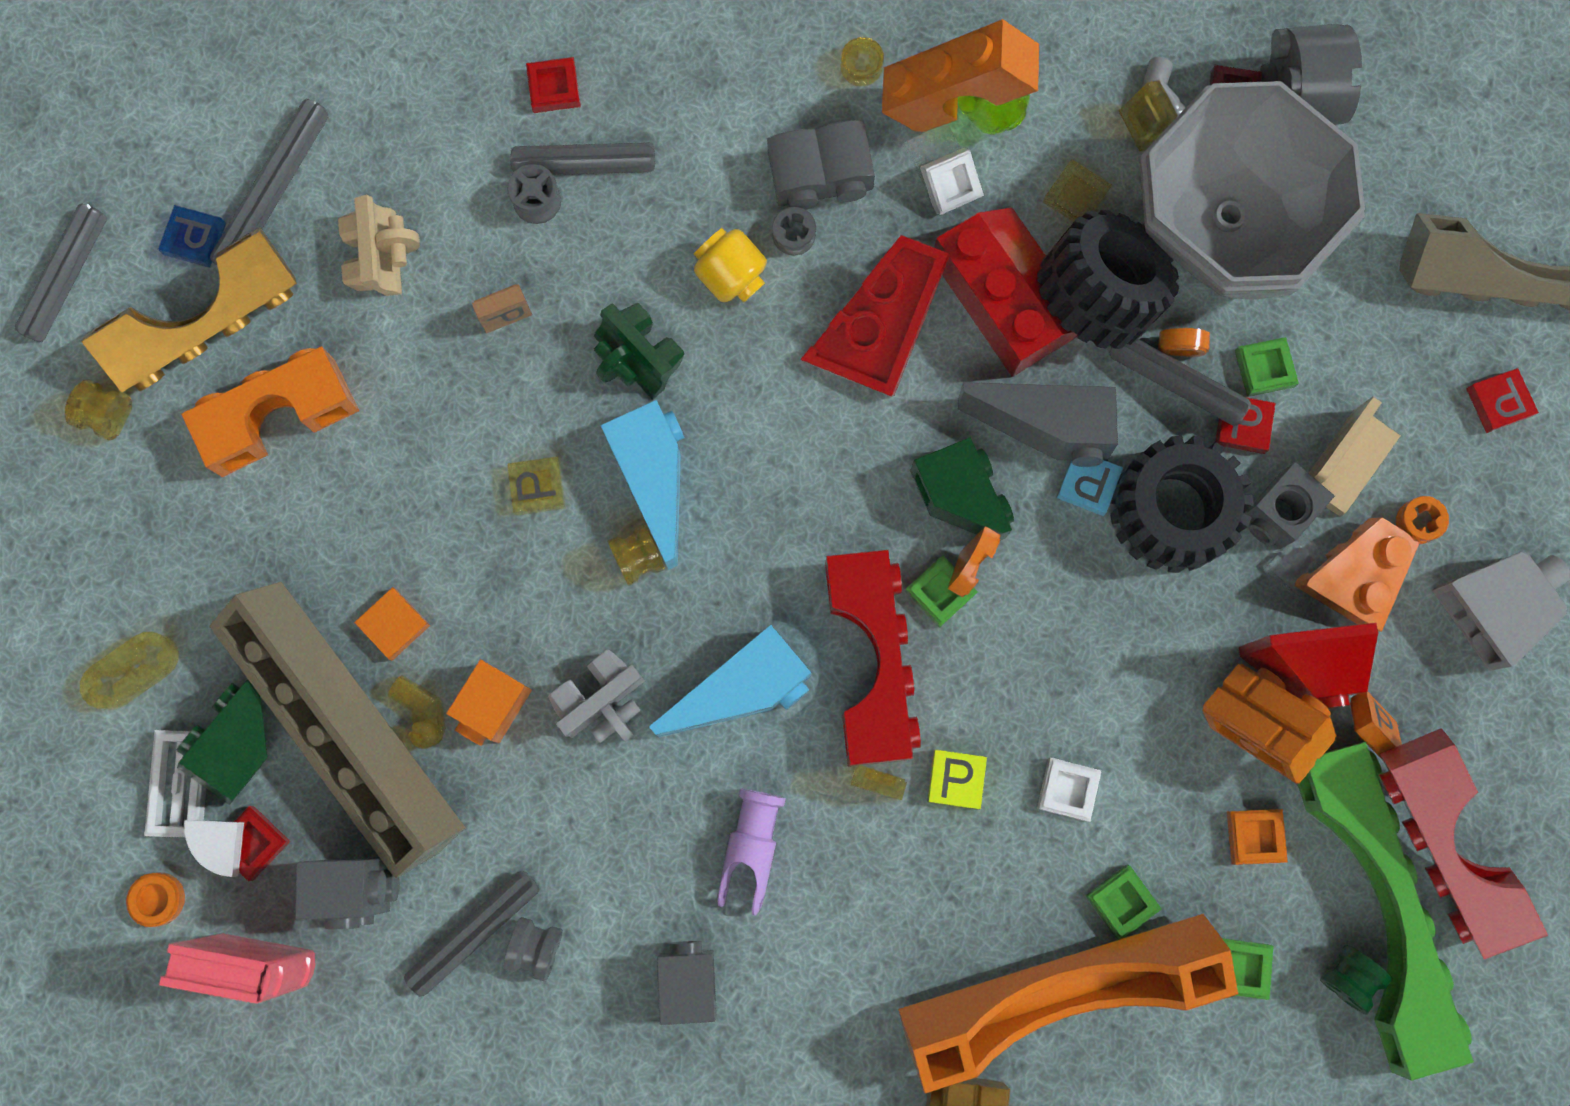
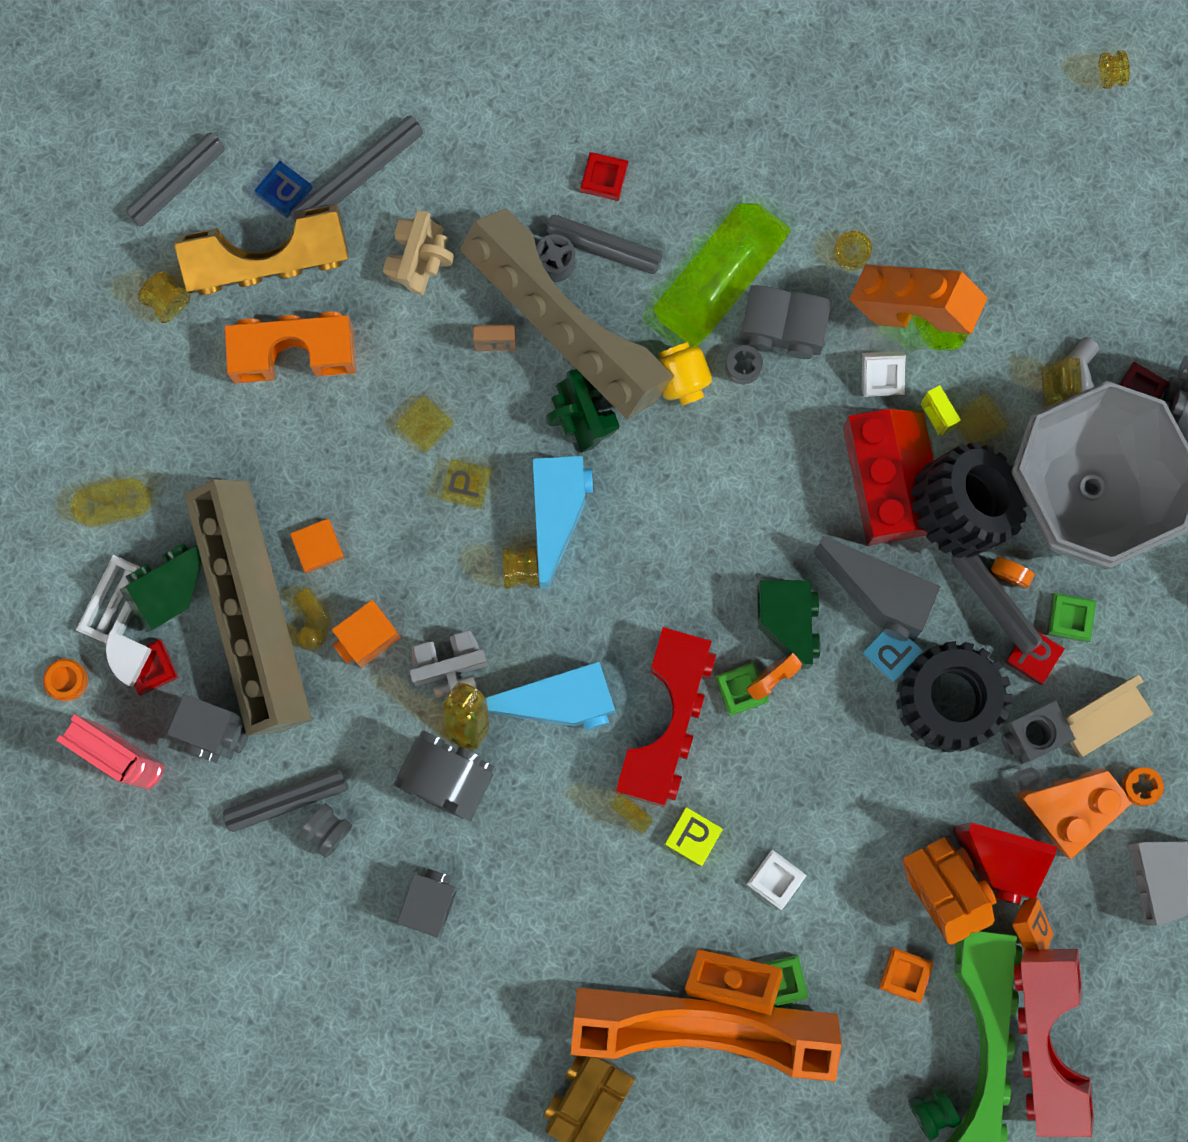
camera: 25 degrees right, 0 degrees up
lavender piece [718,788,786,916] -> none
red wing [800,235,950,397] -> none
bright green tile [1222,938,1274,1000] -> none
none -> dark grey brick [393,731,494,822]
none -> clear yellow tile [395,395,454,453]
none -> clear yellow beam [443,683,489,750]
none -> dark tan arch [460,208,674,419]
none -> clear neon green piece [652,203,791,347]
none -> orange plate [685,949,783,1015]
none -> neon yellow tile [921,385,961,436]

